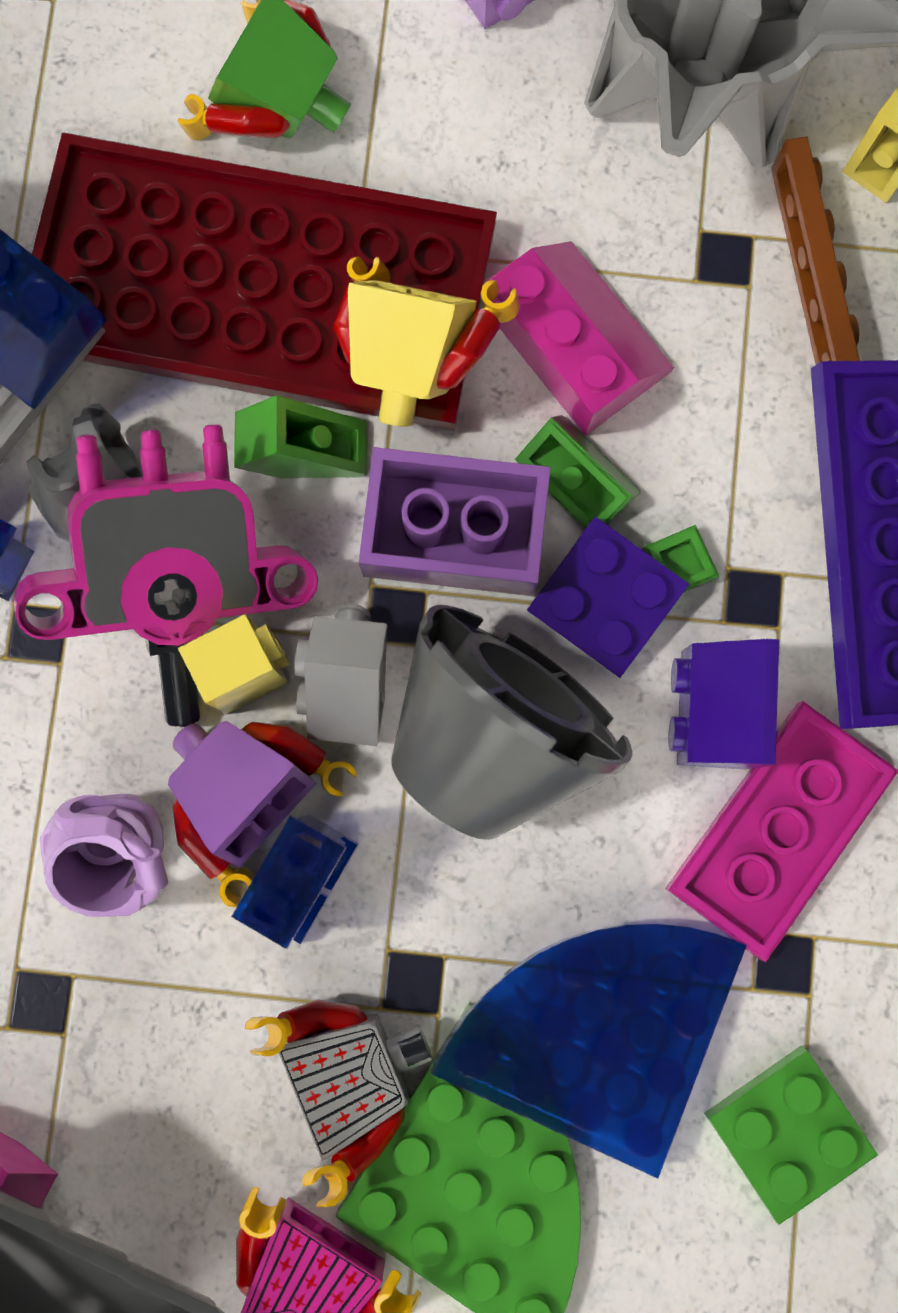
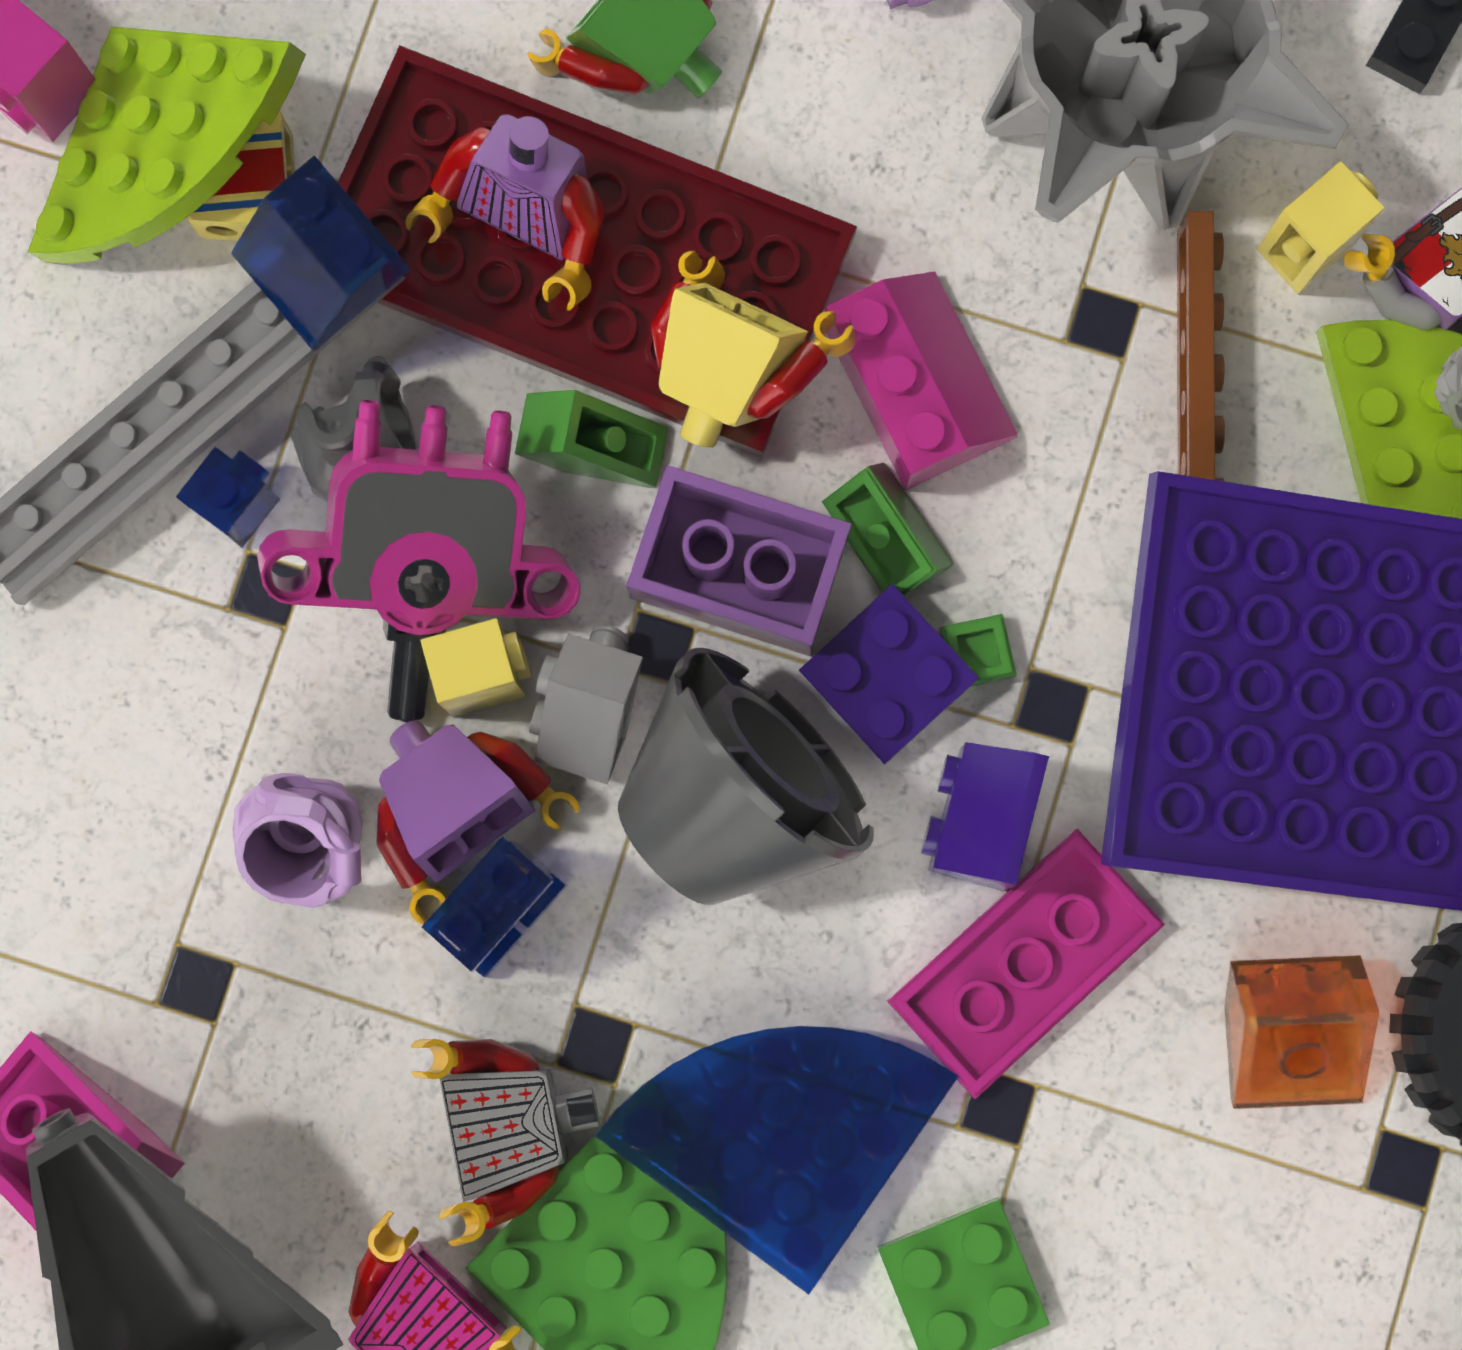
camera: 15 degrees right, 0 degrees up
none -> torso [405,114,604,311]

